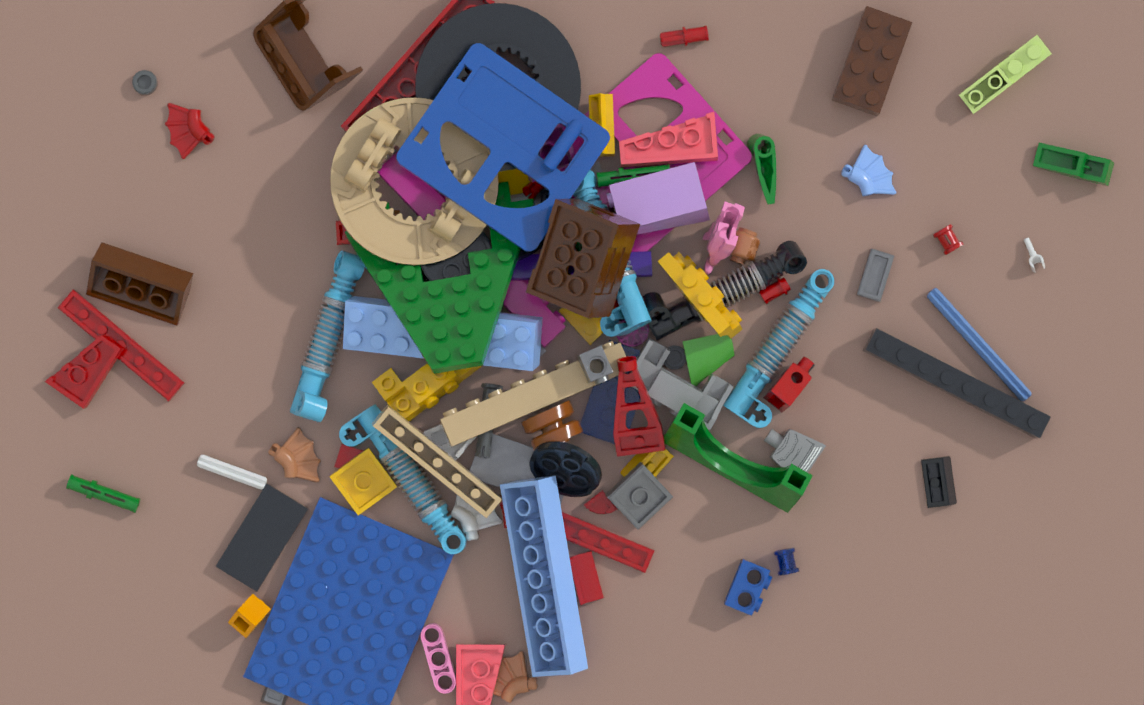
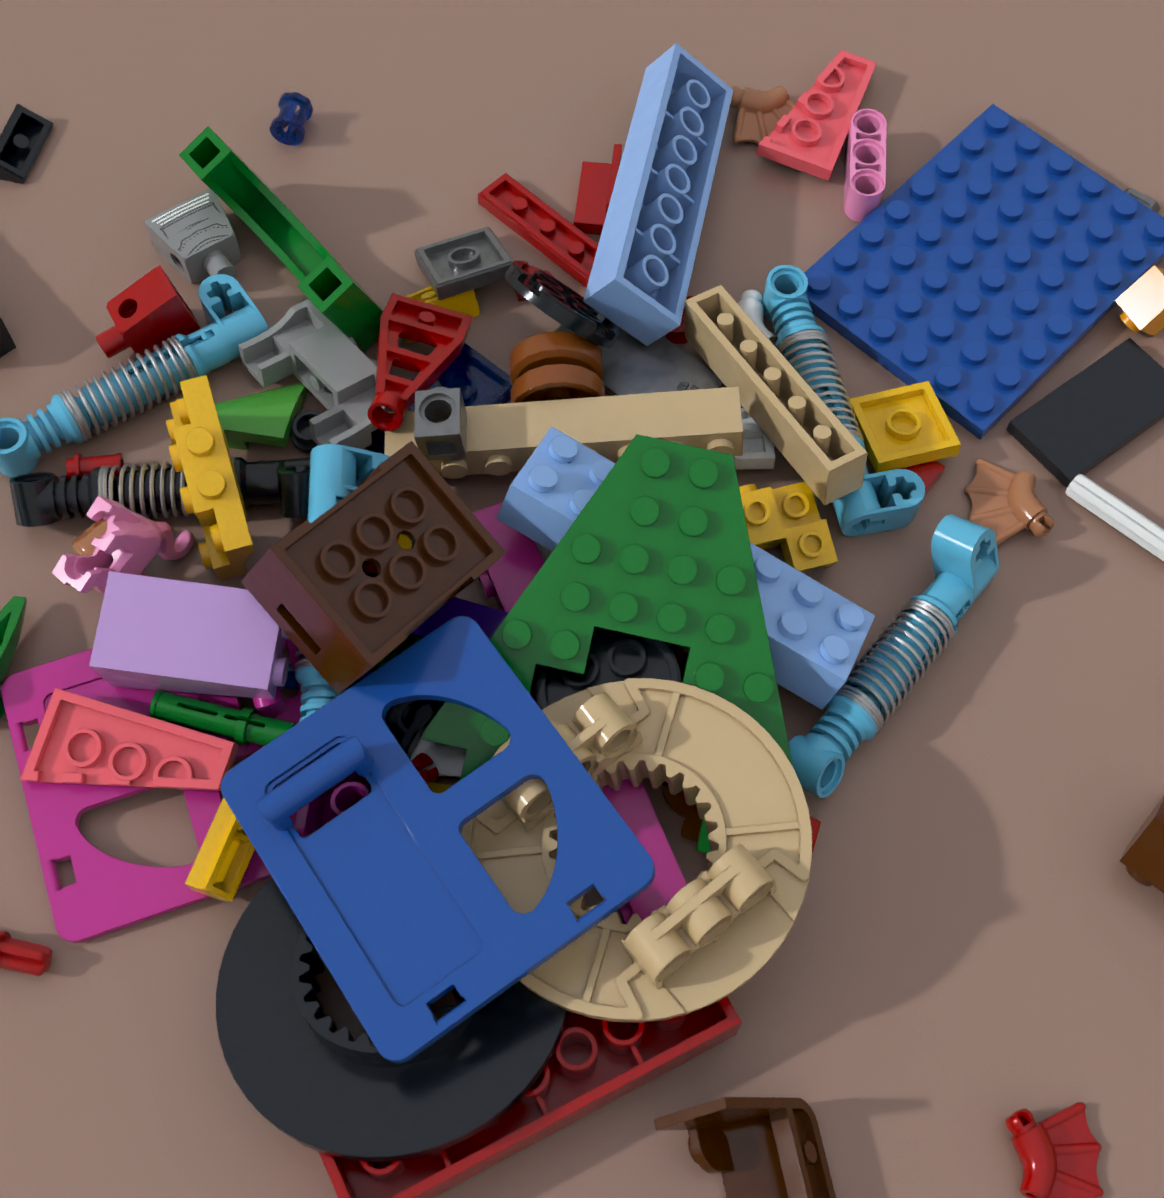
camera: 160 degrees left, 25 degrees down
blue brick [724,559,772,616] -> none

